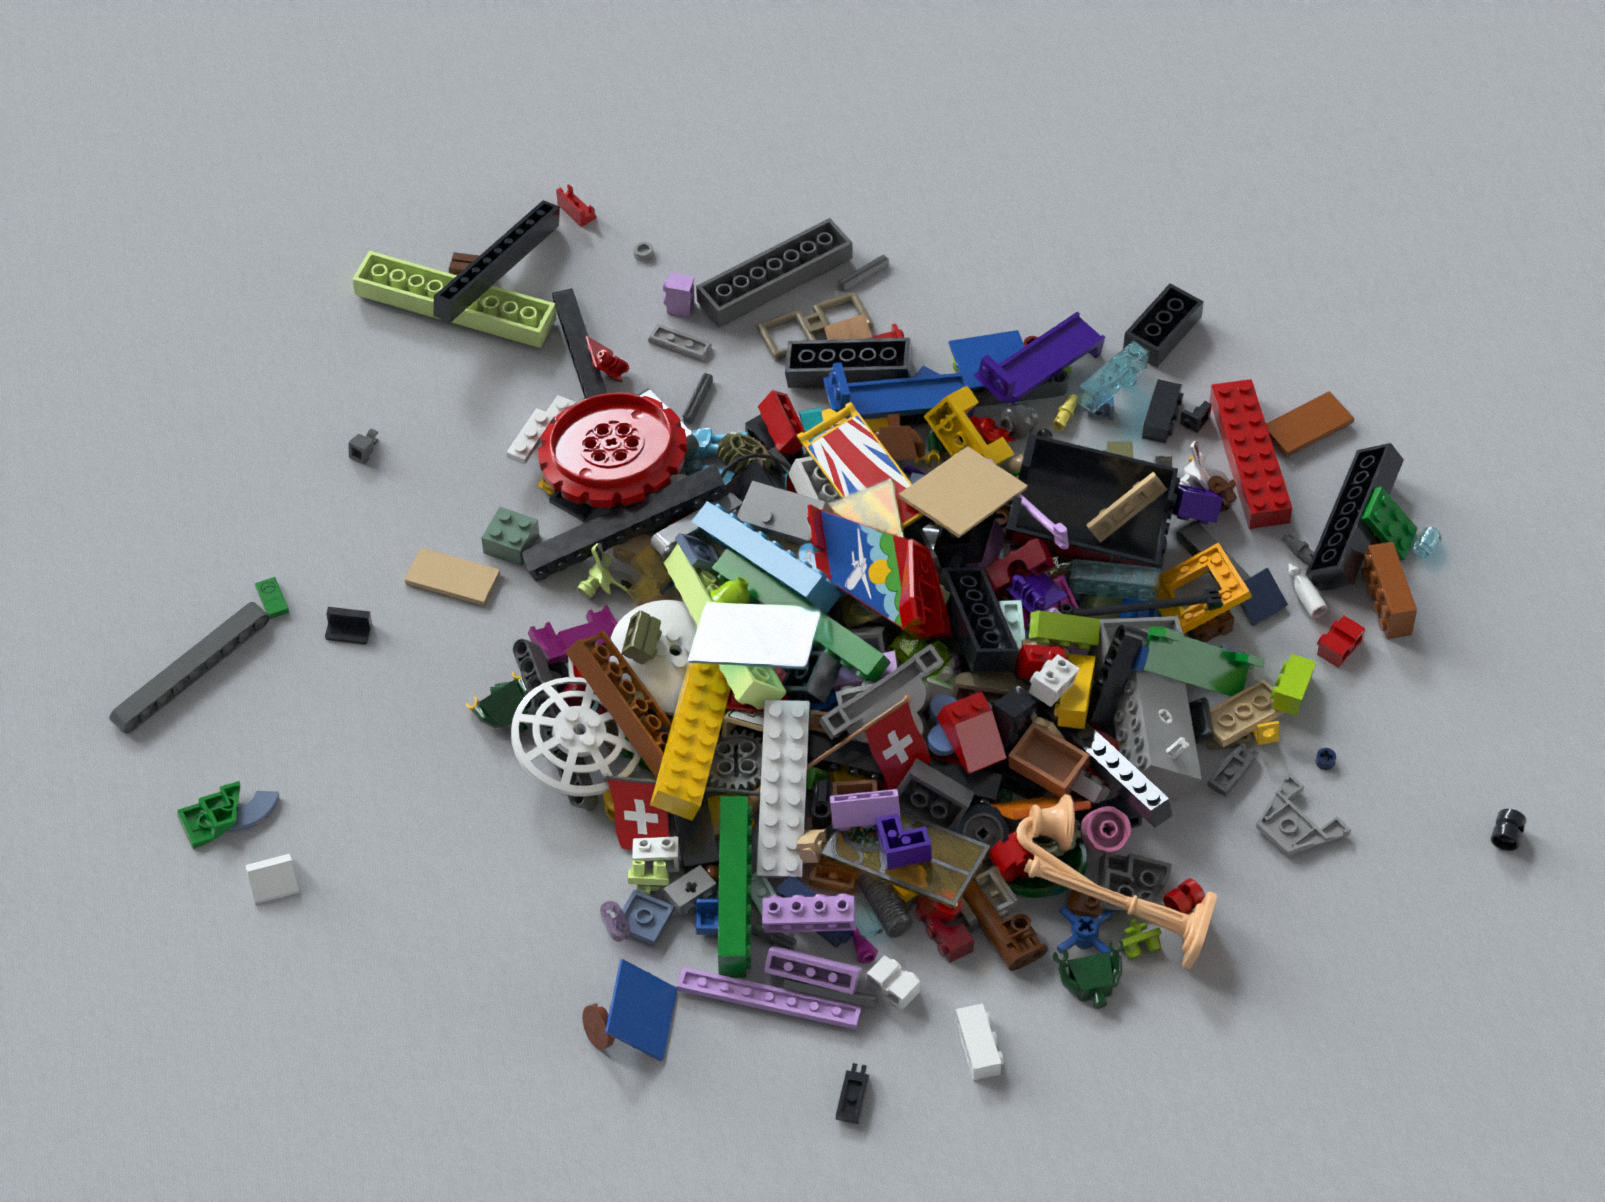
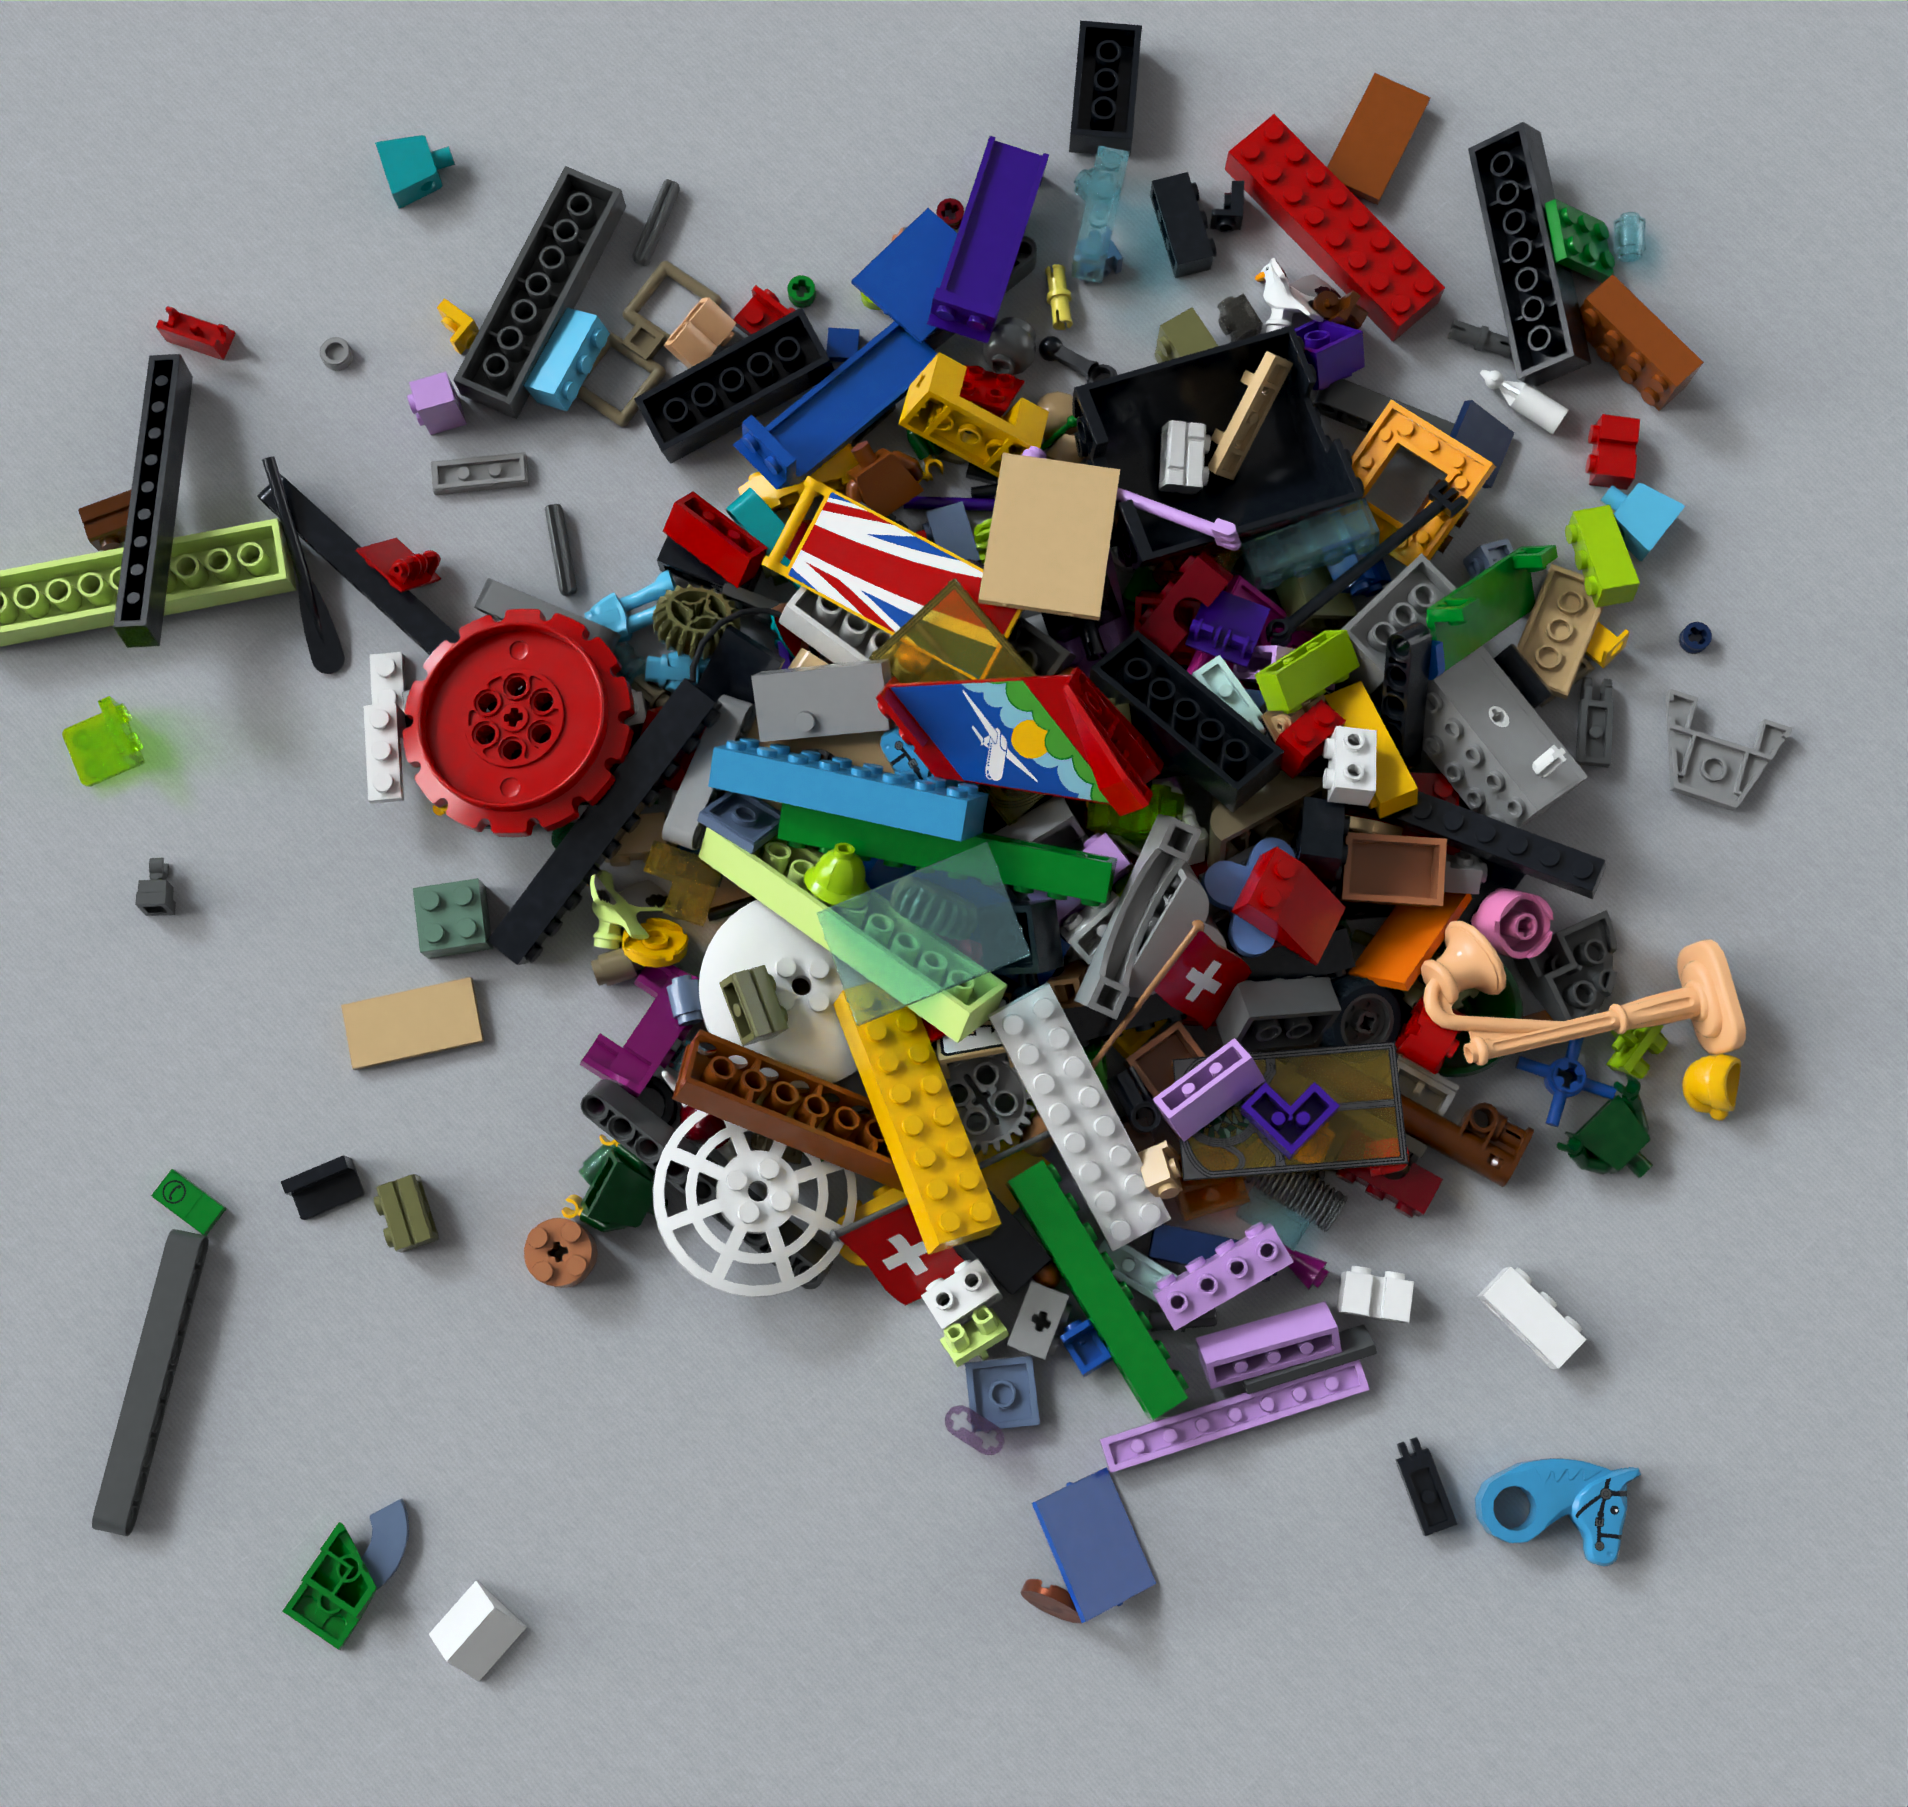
camera: 30 degrees left, 25 degrees up
red wheel [1163,878,1206,914] -> none
none -> clear neon green bracket [62,696,145,787]
none -> black piece [262,457,345,674]
none -> olive brick [374,1174,439,1253]
none -> teal torso [375,135,455,209]
none -> yellow bracket [437,298,479,354]
none -> medium azure brick [524,308,610,411]
none -> nougat brick [524,1218,598,1288]
none -> dark tan brick [591,948,642,986]
none -> yellow tile [622,918,689,968]
none -> sand blue brick [667,975,704,1026]
none -> green bush [787,275,816,308]
none -> white brick [1159,420,1211,495]
none -> dark azure animal [1475,1458,1641,1567]
none -> medium azure torso [1600,483,1685,562]
none -> yellow piece [1682,1054,1741,1121]

